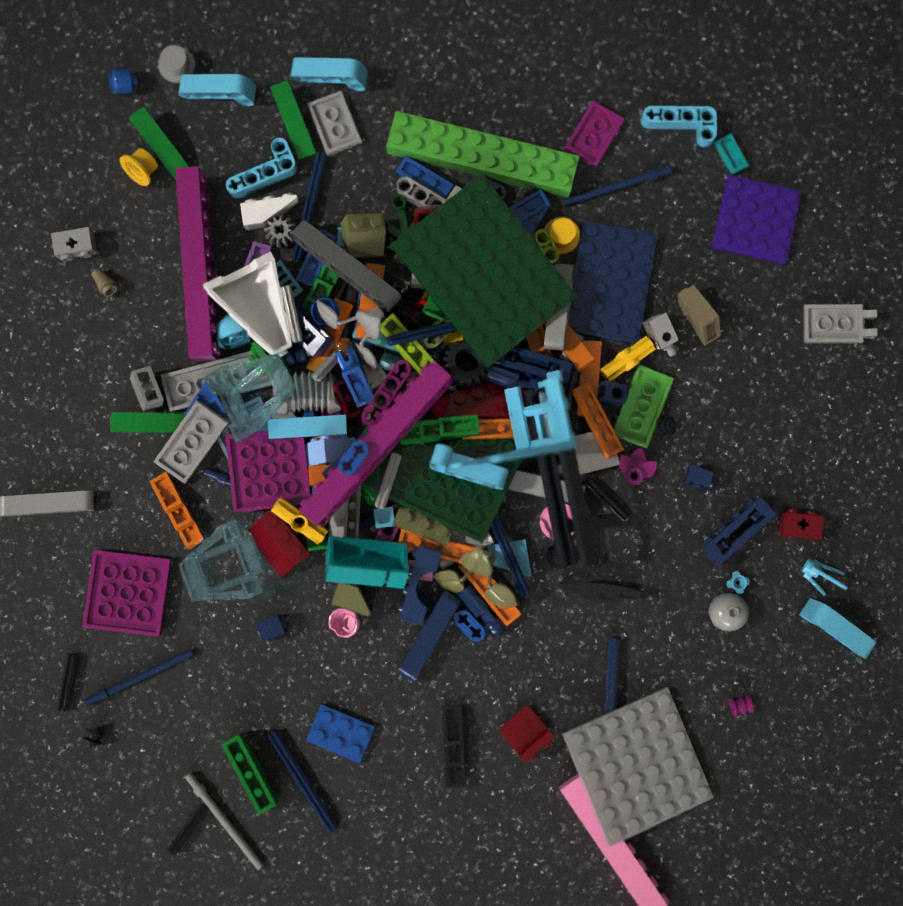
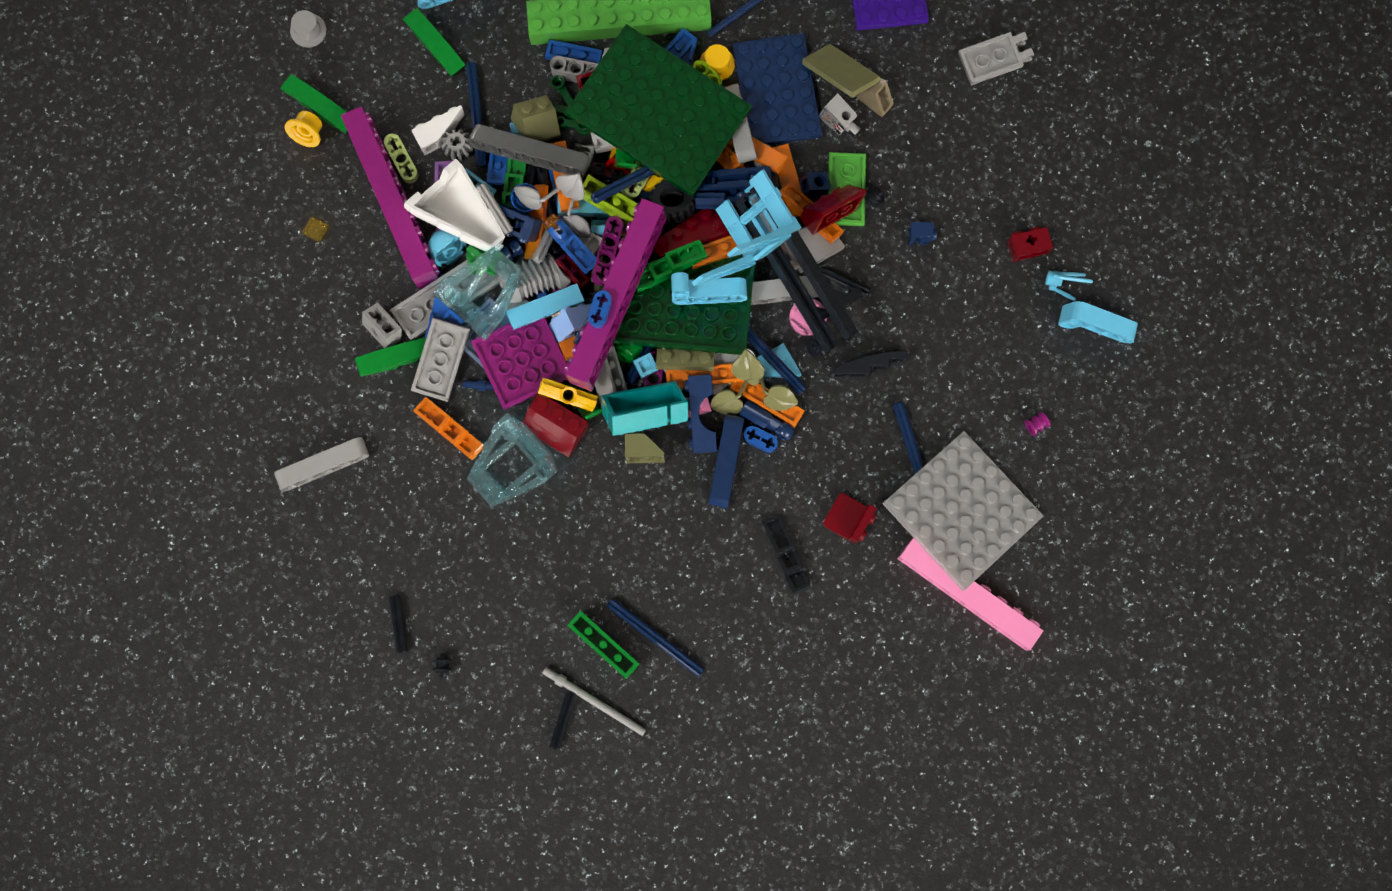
camera: 20 degrees left, 5 degrees down
light grey brick [51,227,97,261] -> none
magenta plate [82,550,172,637] -> none
dark blue bar [84,649,194,706] -> none
dark tan cone [91,268,118,297] -> none
blue head [109,68,137,94] -> none
medium azure beam [179,74,256,106] -> none
medium azure beam [226,138,297,198] -> none
dark blue brick [256,615,288,642] -> none
blue plate [306,704,375,763] -> none
light grey tile [307,90,362,156] -> none
bright pink hair [329,608,360,638] -> none
light grey axle [375,453,401,510] -> none
yellow piece [600,336,656,381] -> none
magenta plate [619,448,657,486] -> none
dark blue brick [700,497,776,566] -> none
light grey cylinder [708,593,749,632] -> none
medium azure plate [726,571,750,594] -> none
none -> clear yellow tile [302,217,329,243]
none -> yellowish green beam [384,134,419,183]
none -> dark red slope [800,185,867,235]
none -> olive tile [803,44,880,98]

